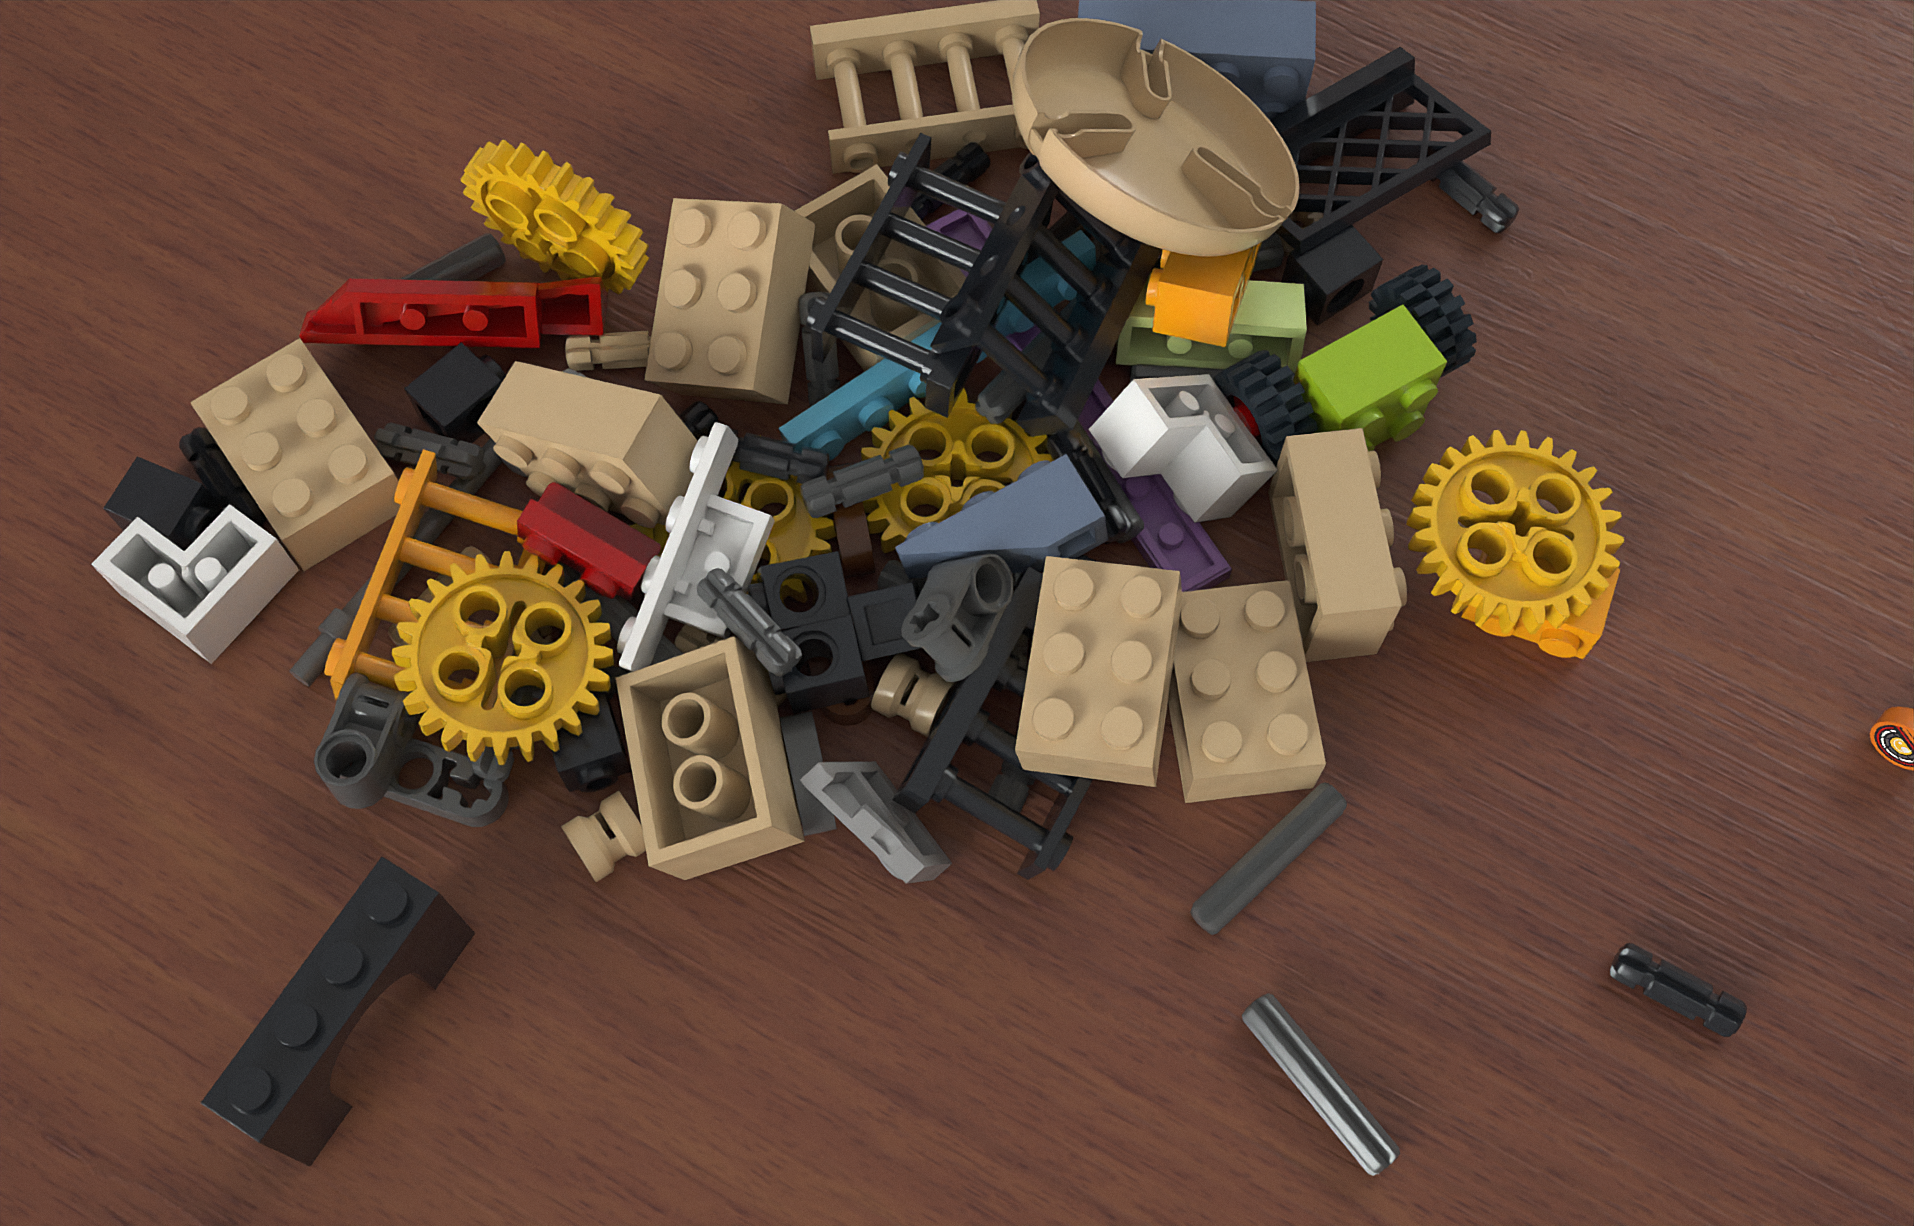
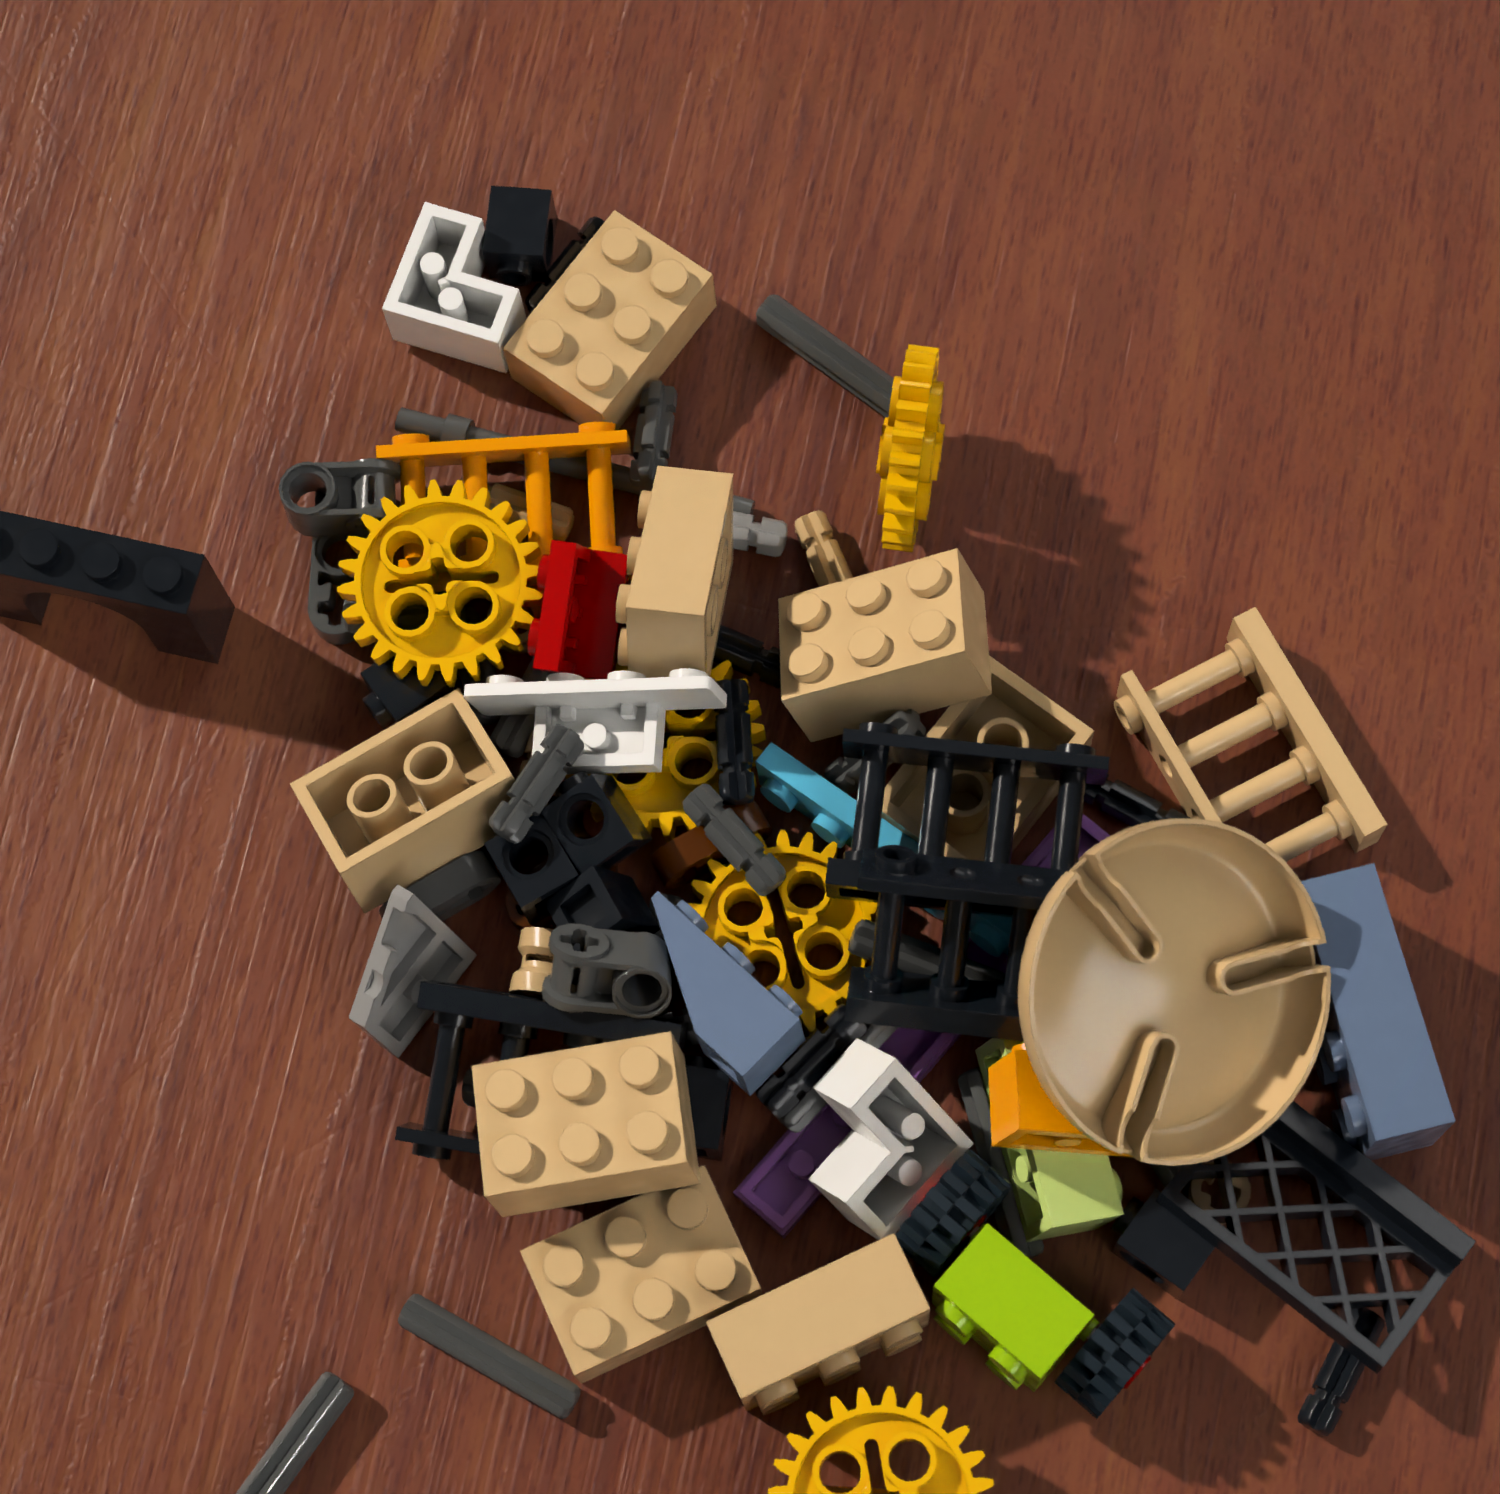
camera: 80 degrees right, 5 degrees up
red wedge [299,277,608,348] -> none
black brick [404,342,506,443] -> none
tan wheel [561,791,646,882] -> none

